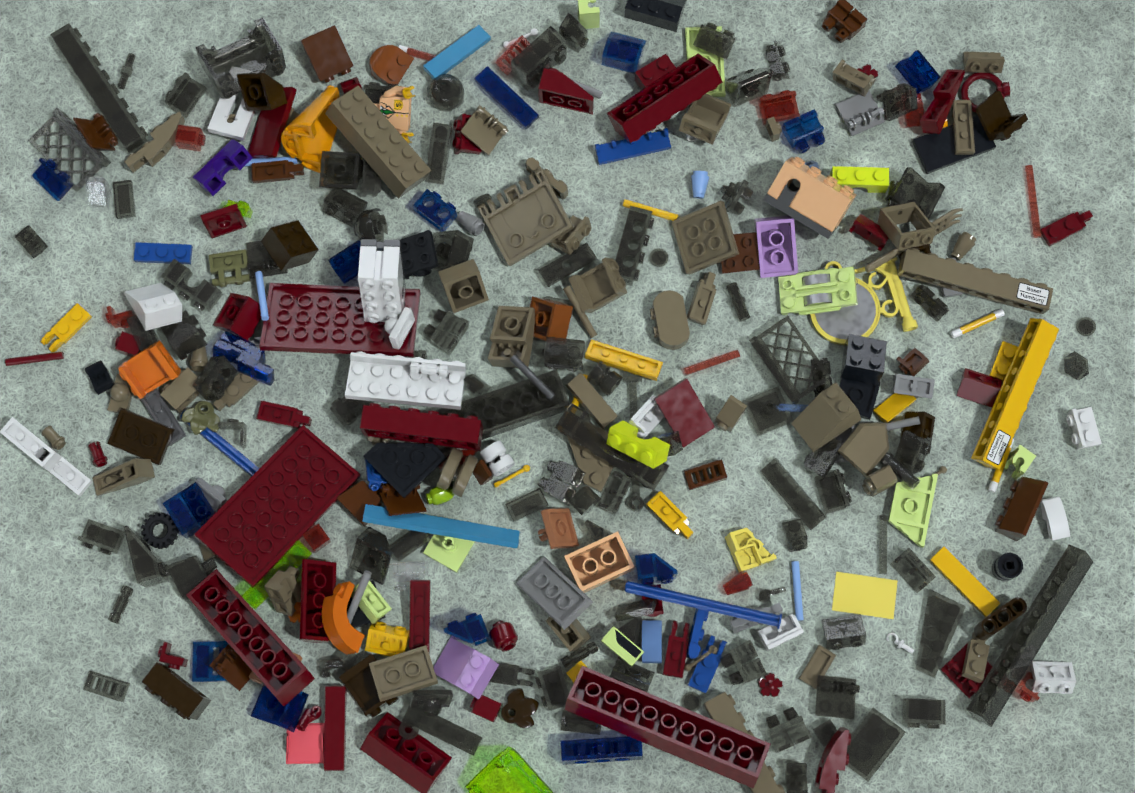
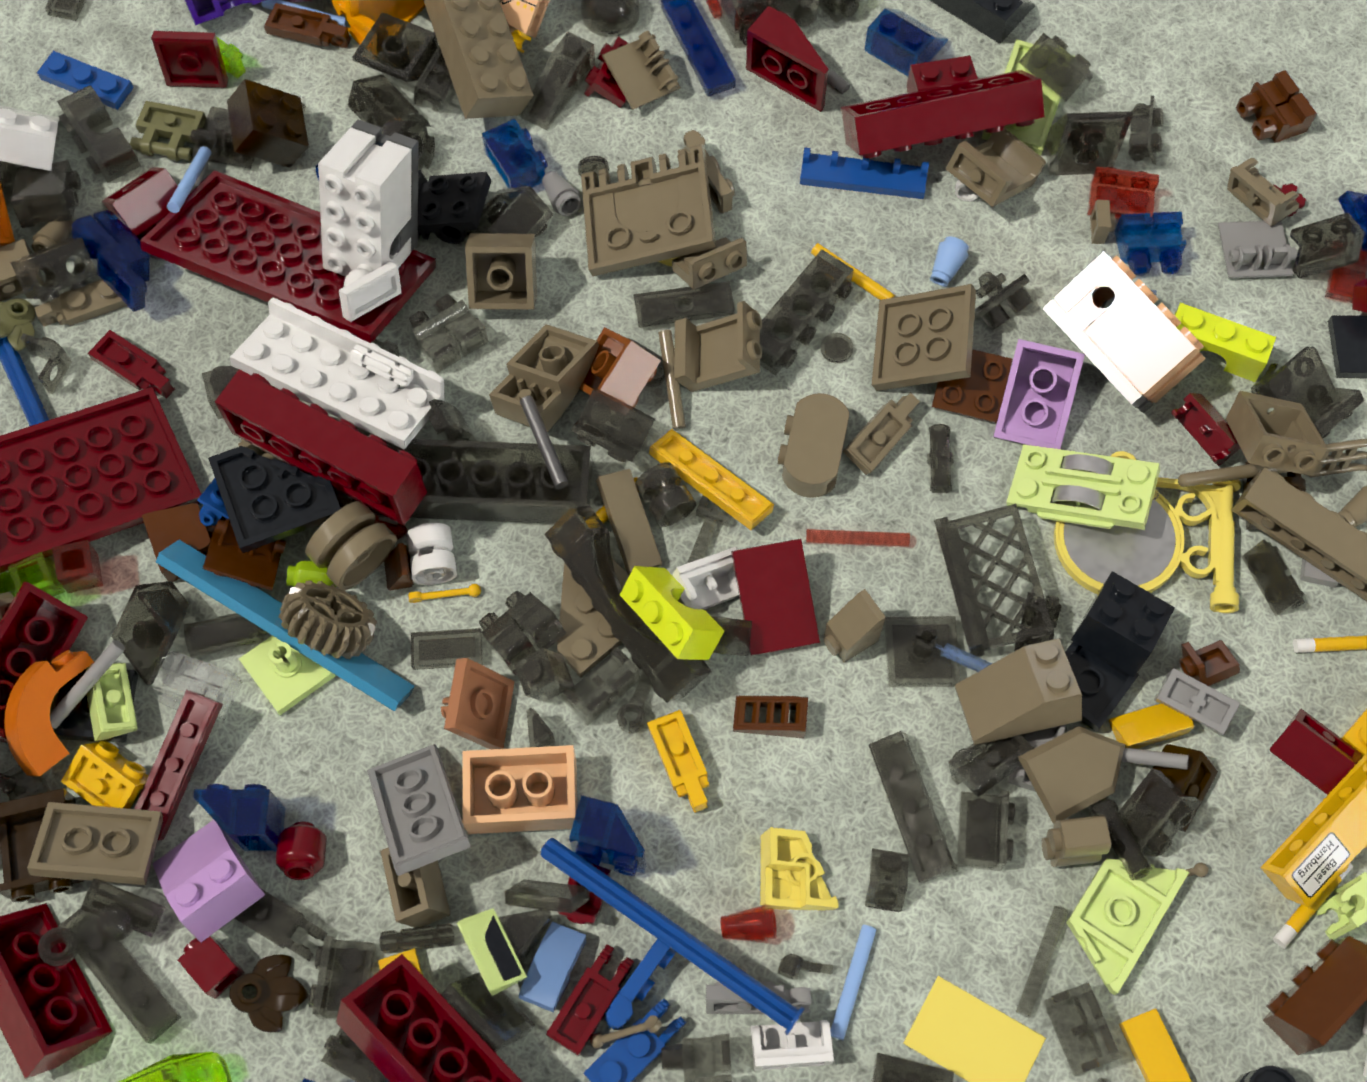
camera: 20 degrees right, 10 degrees down
none -> dark tan gear [279,581,377,659]

